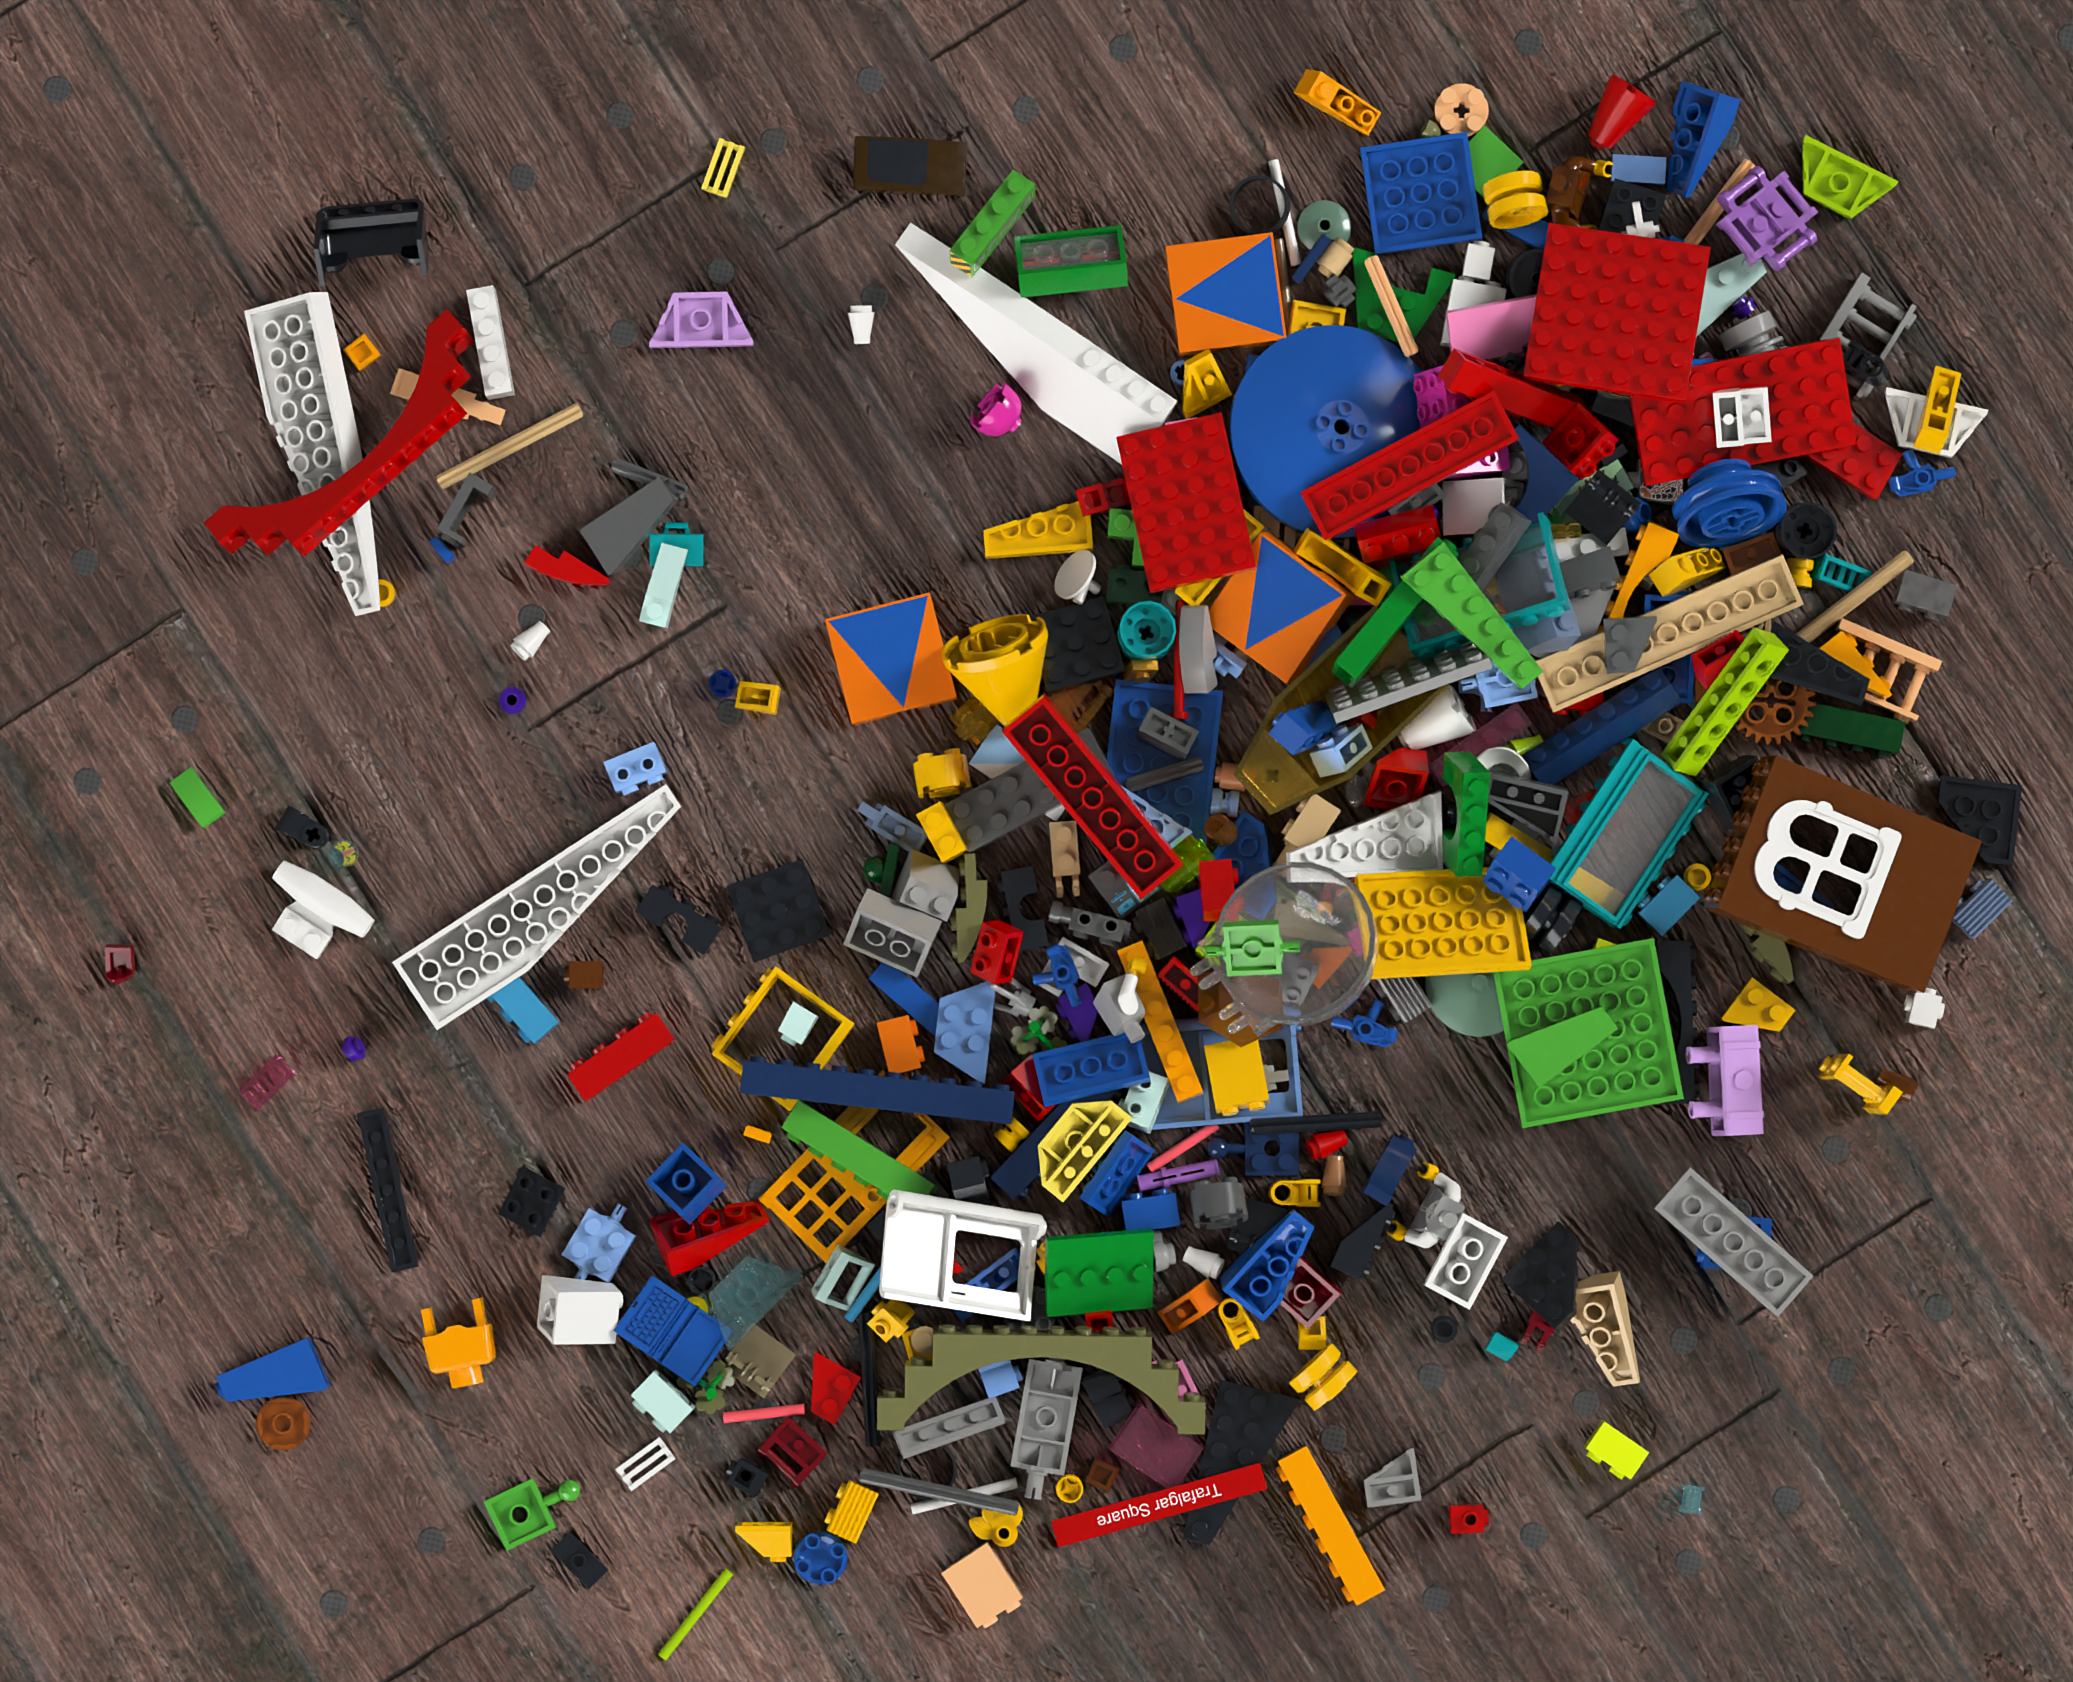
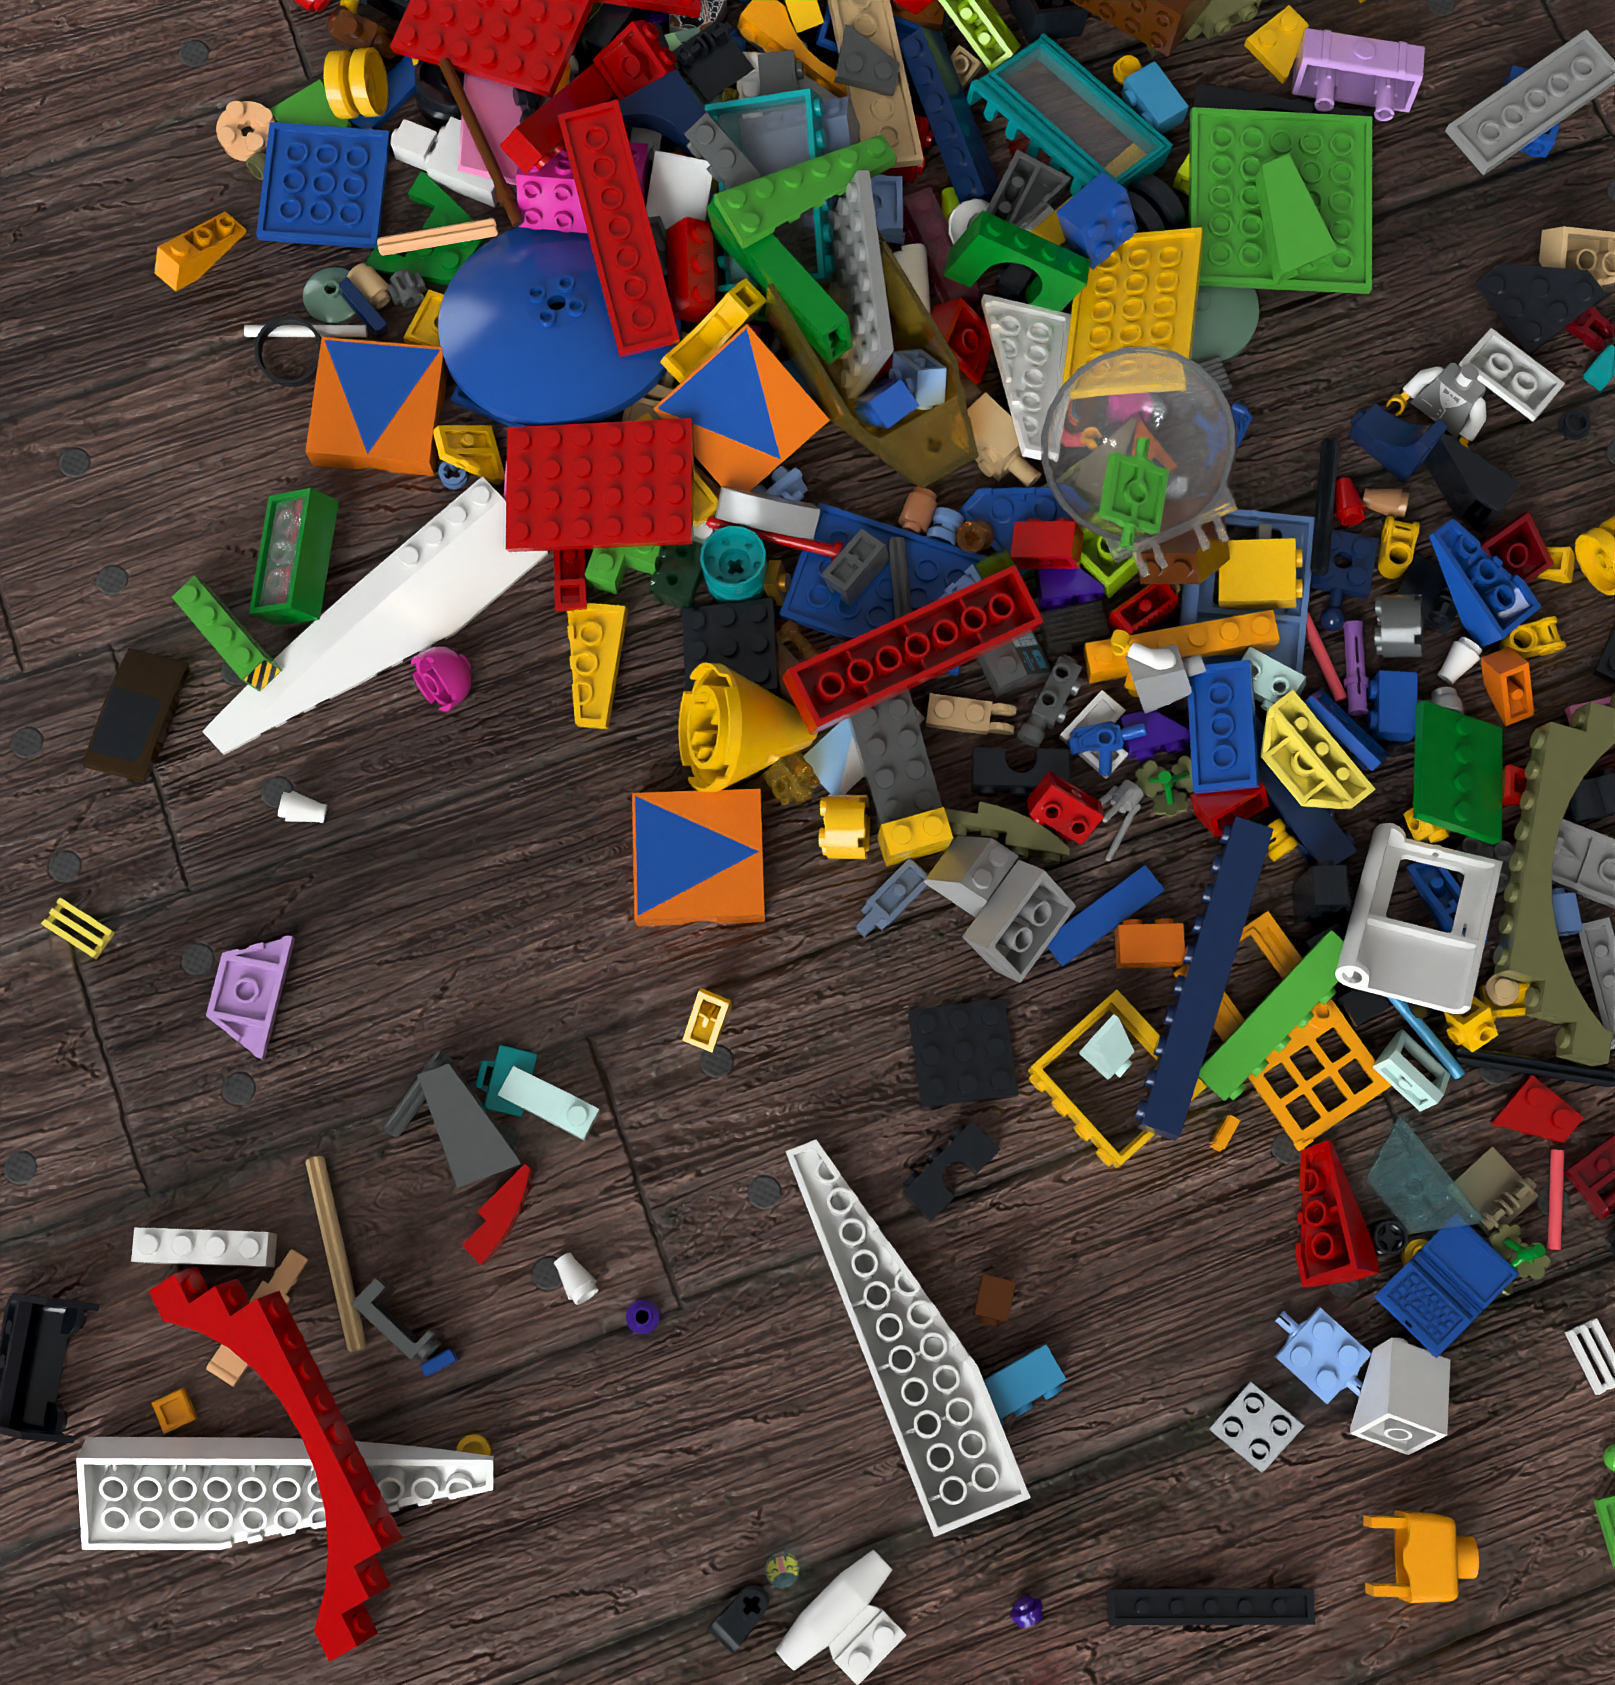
camera: 80 degrees left, 10 degrees down
red brick [567,1012,676,1101] -> none
light blue brick [604,742,667,796] -> none
light aqua brick [631,1369,696,1433] -> none
blue brick [645,1143,727,1225] -> none
clear blue wheel [709,670,737,698] -> none
dark green tile [863,844,900,898] -> none
medium blue wing [933,981,996,1083] -> none
white shield [1054,550,1101,605] -> none
none -> reddish brown bar [439,58,524,227]

